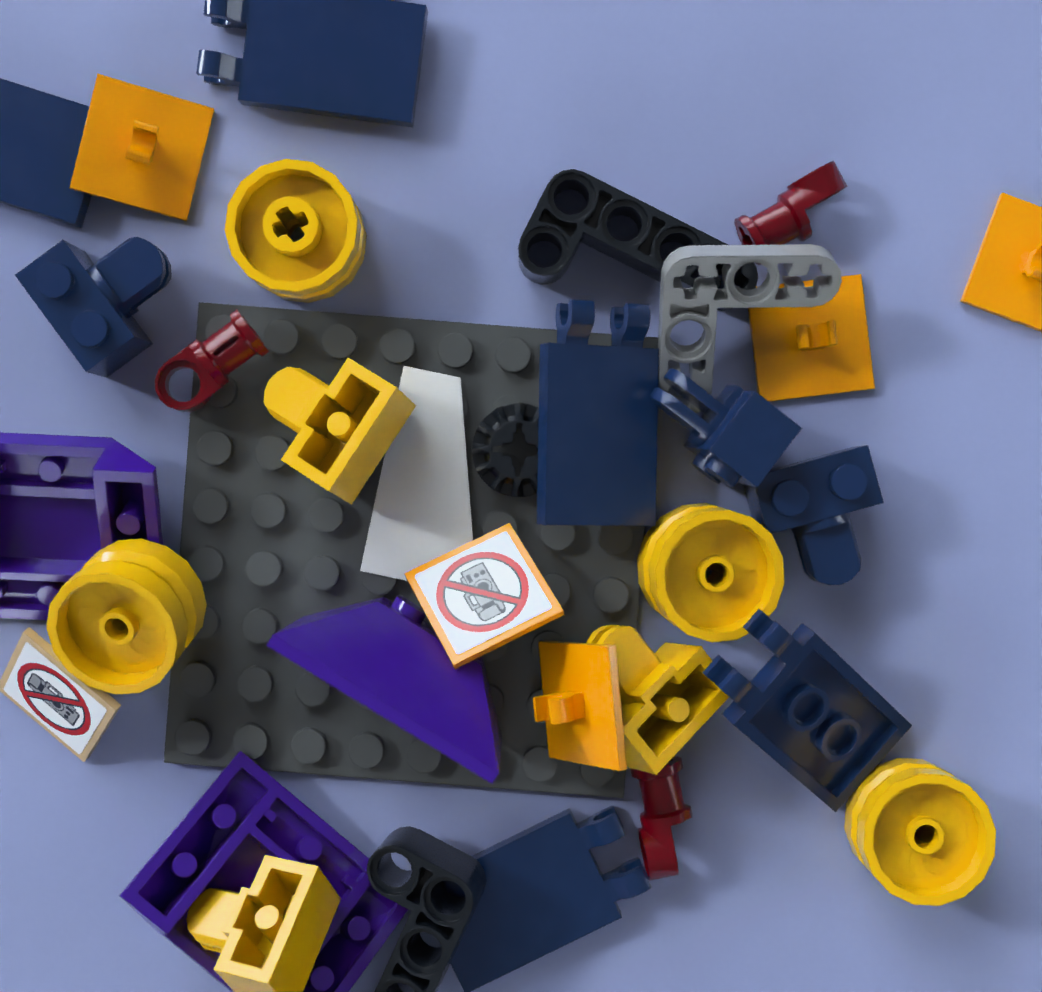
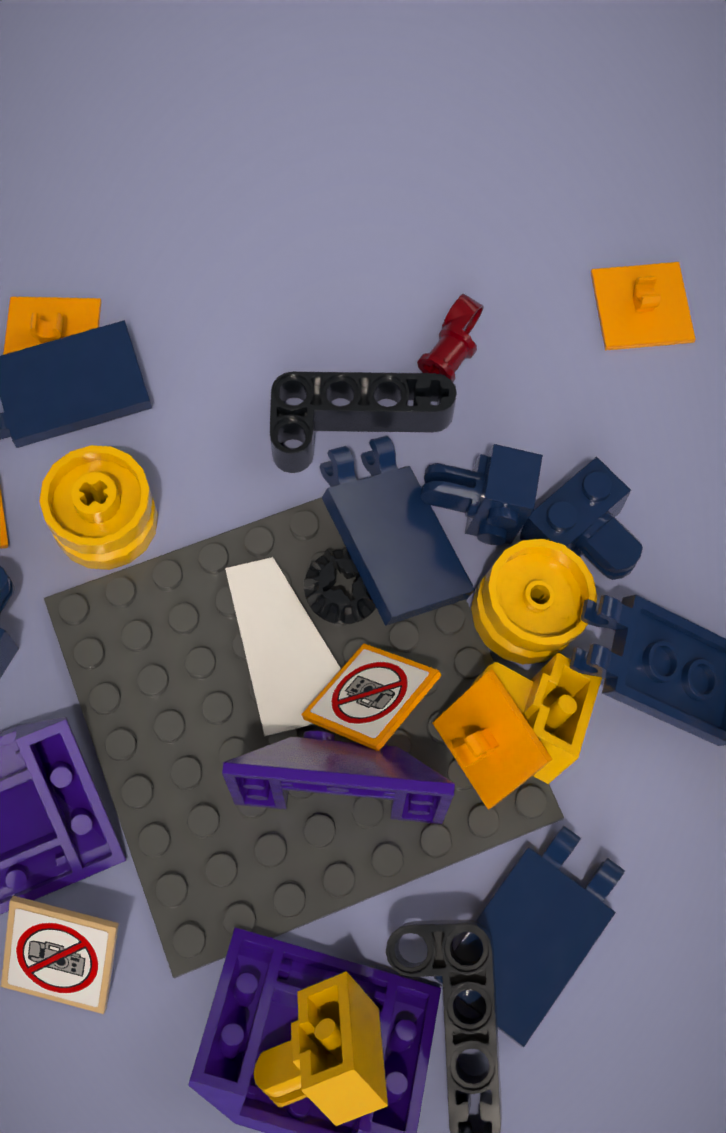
camera: 25 degrees left, 20 degrees down
yellow wheel [46,538,207,695] -> none
dark red connector [155,309,269,412] -> none
yellow brick [264,358,416,505] -> none
dark red connector [630,756,692,880] -> none
light grey beam [658,244,842,413] -> none
light orange piece [748,274,875,402] -> none

